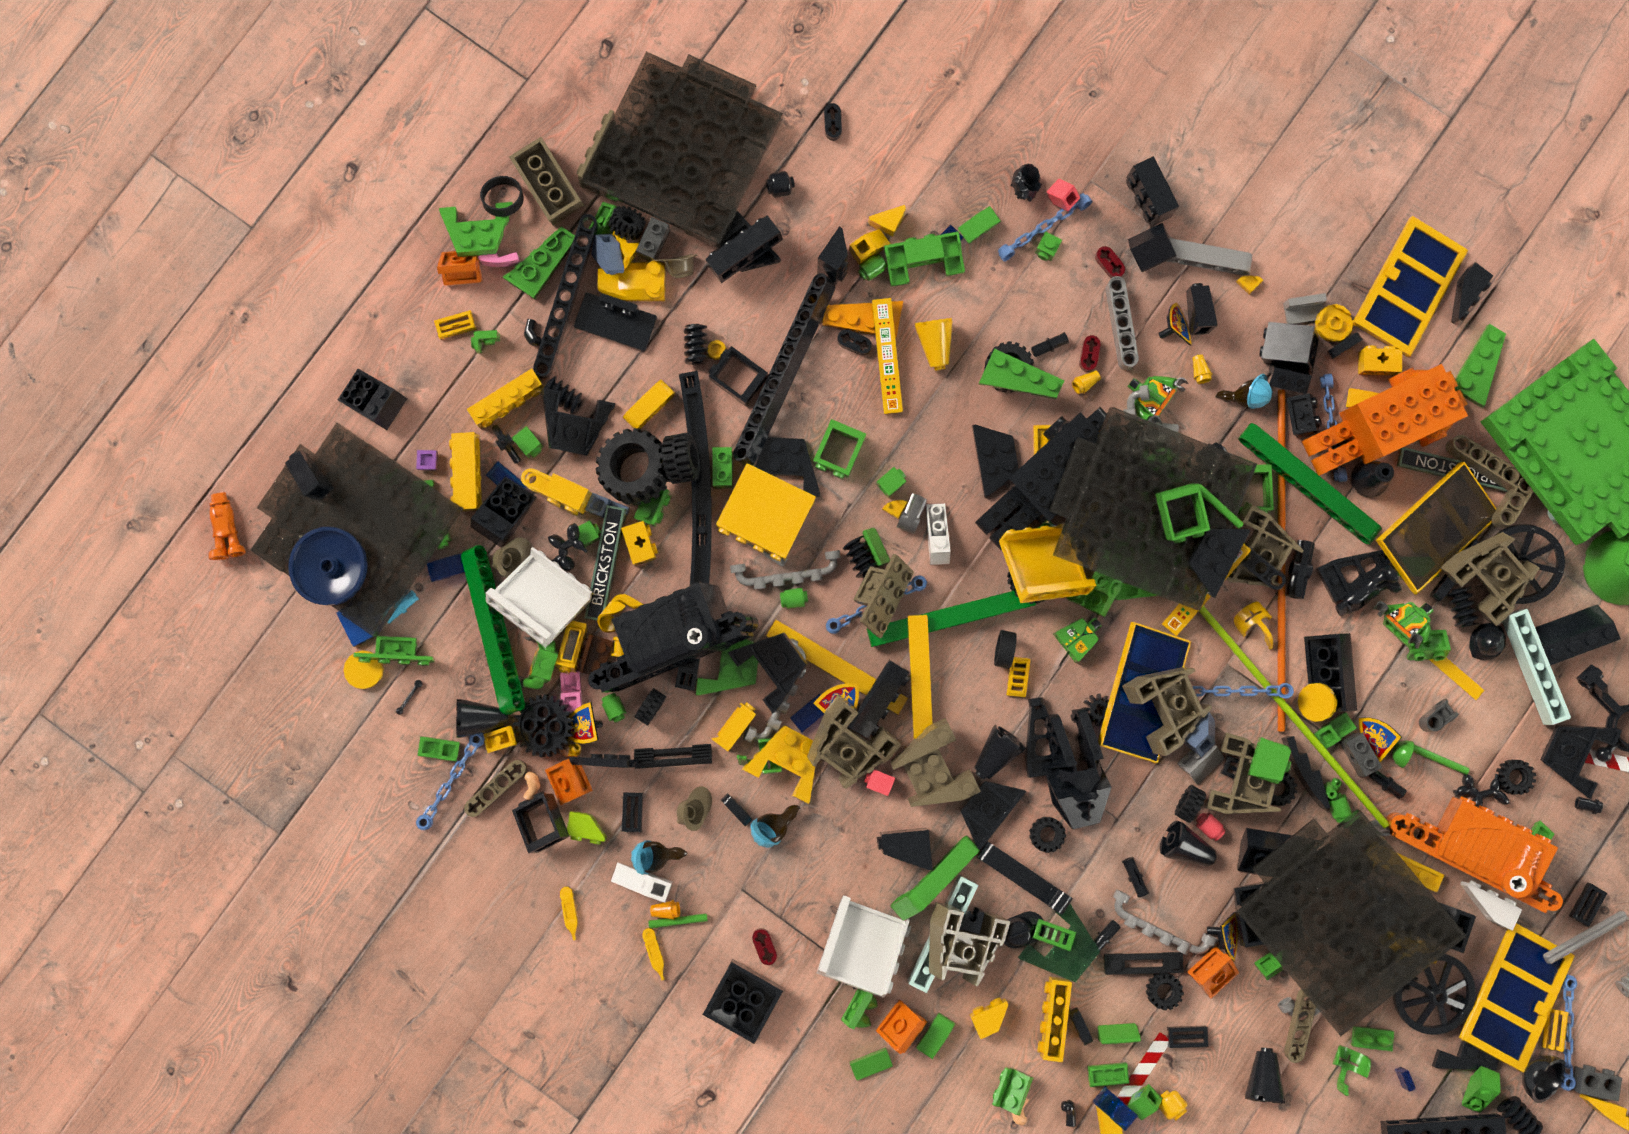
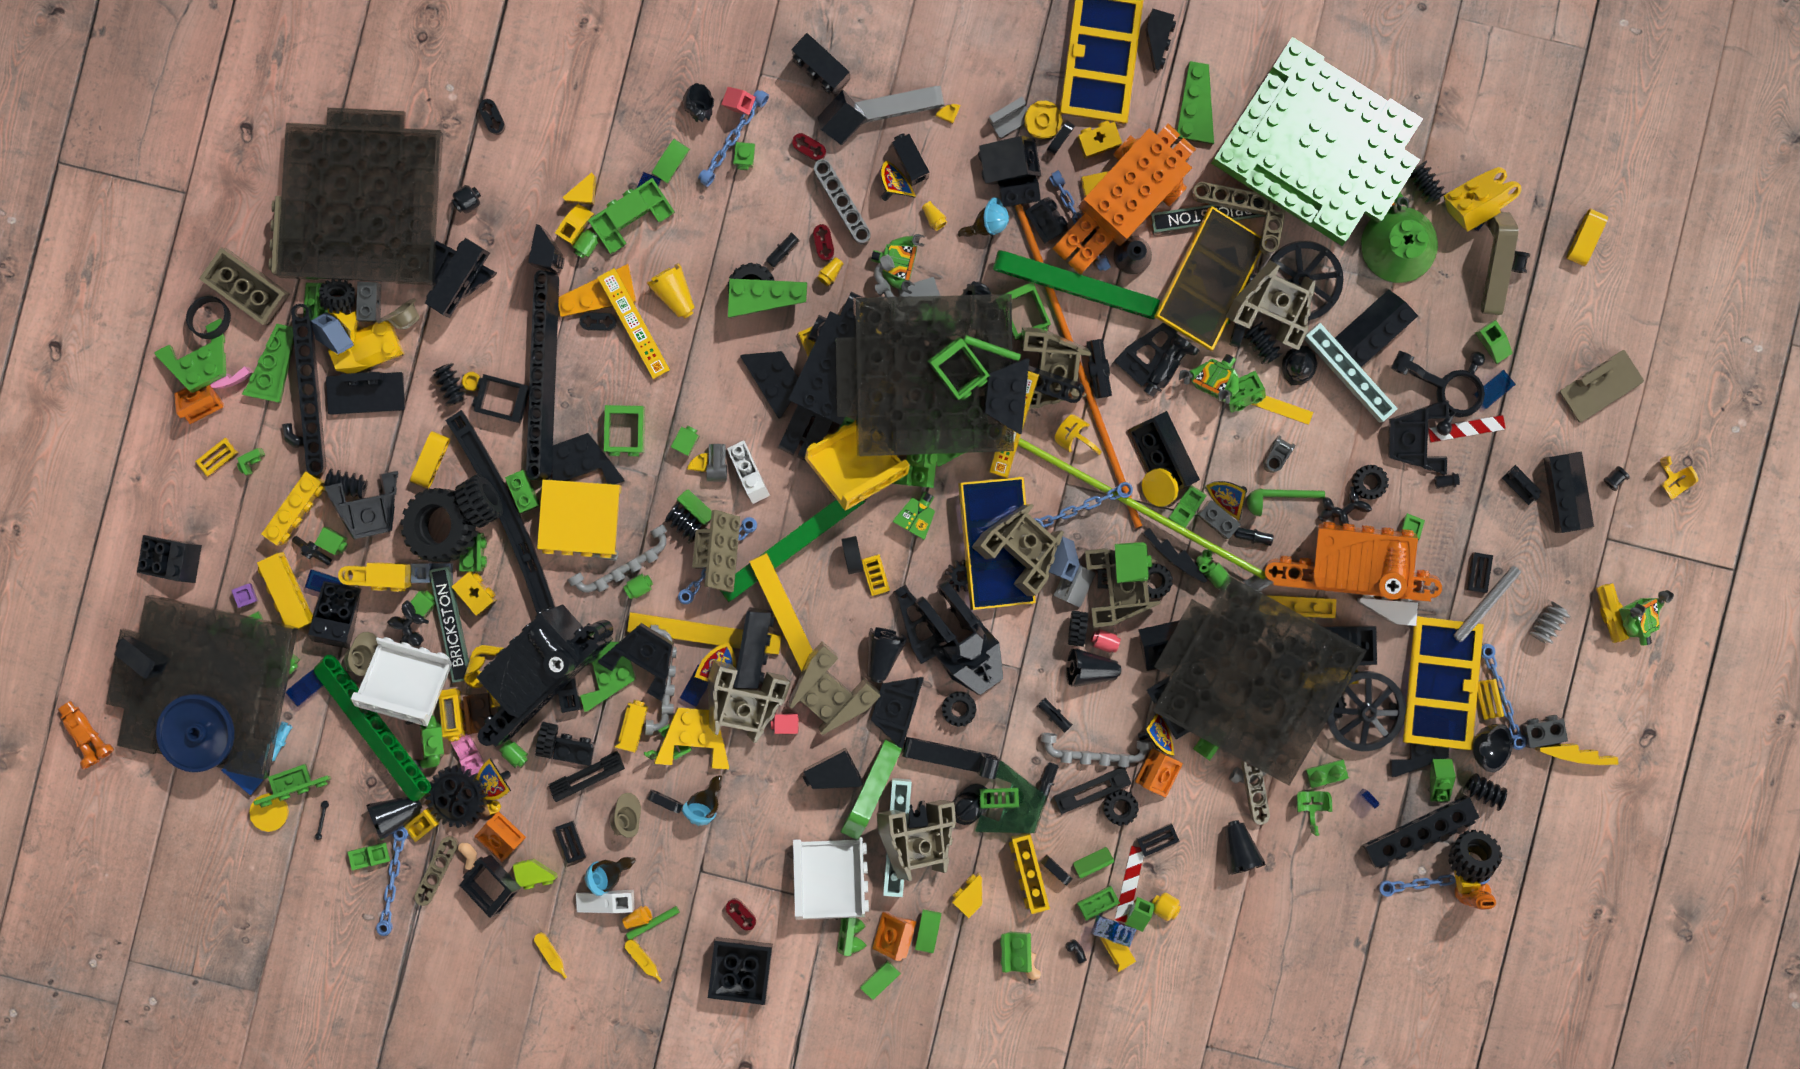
camera: 15 degrees left, 5 degrees up
black wing [569,754,638,768] -> none
none -> black bracket [553,733,595,766]

